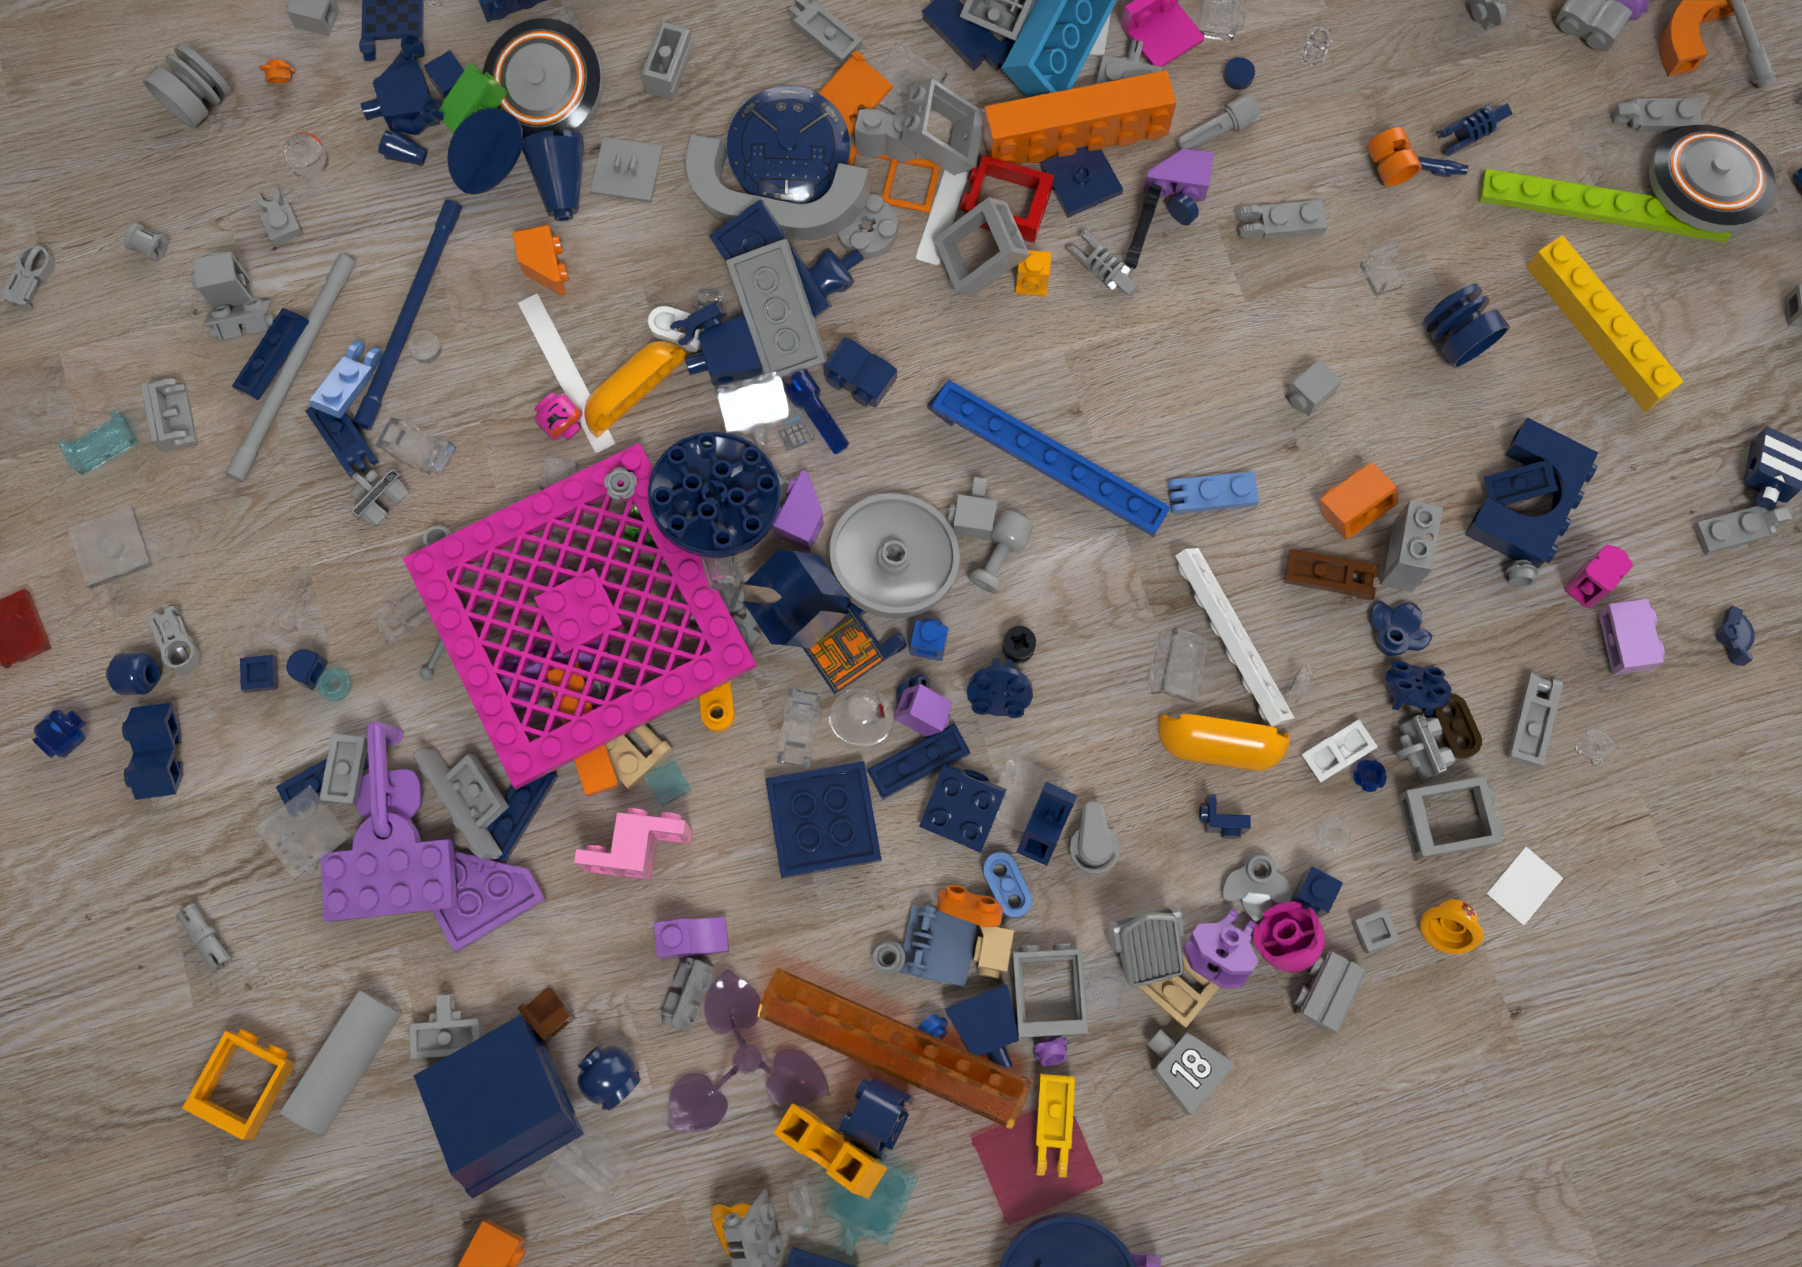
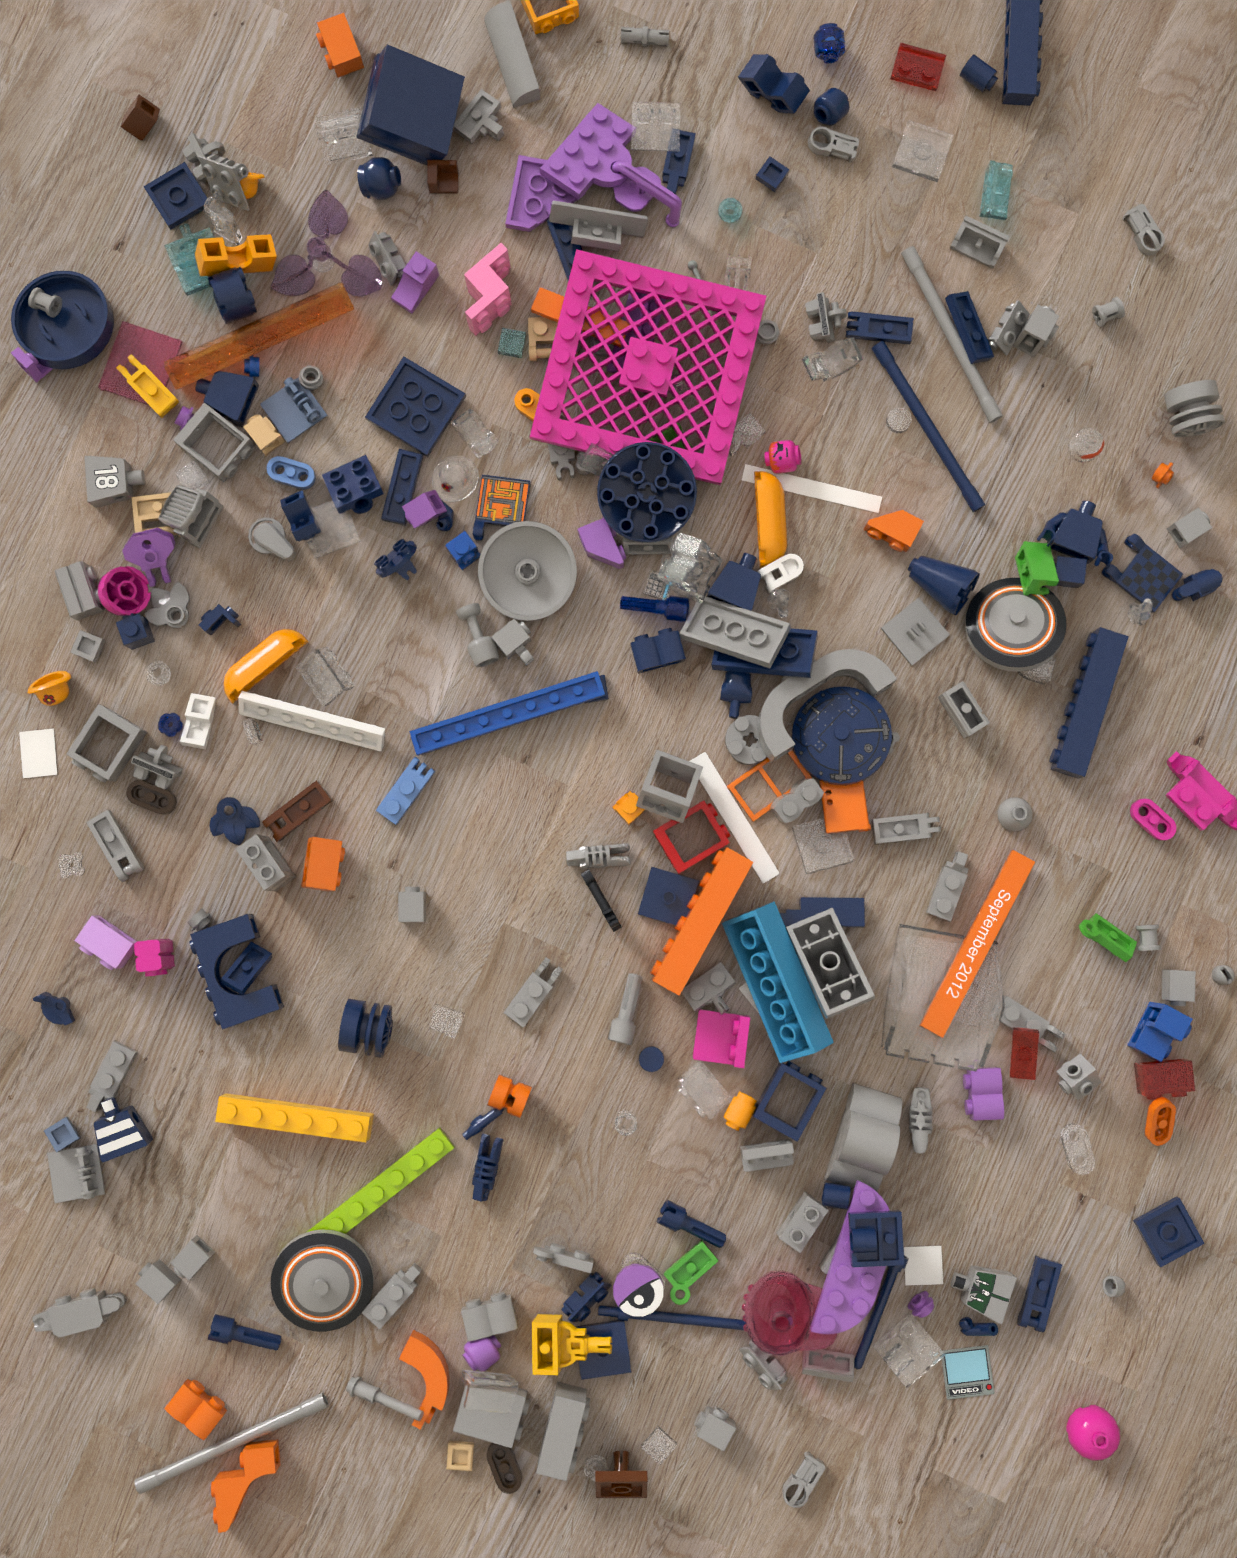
camera: 130 degrees right, 10 degrees up
light grey plate [257,187,303,246] -> none
dark blue brick [286,649,327,691] -> none
medium blue hinge [310,340,383,418] -> none
light grey plate [319,734,368,806] -> none
dark blue cone [378,130,428,167] -> none
dark blue piece [447,108,523,195] -> none
light grey plate [604,467,637,500] -> none
dark blue plate [670,301,727,346] -> none
dark blue piece [742,550,850,648] -> none
light grey window [901,78,984,176] -> none
orange plate [937,885,1004,927] -> none
black wheel [1002,626,1036,664] -> none
medium lavender slope [1144,148,1214,201] -> none
dark blue tile [1168,193,1199,226] -> none
dark blue plate [1384,661,1452,716] -> none

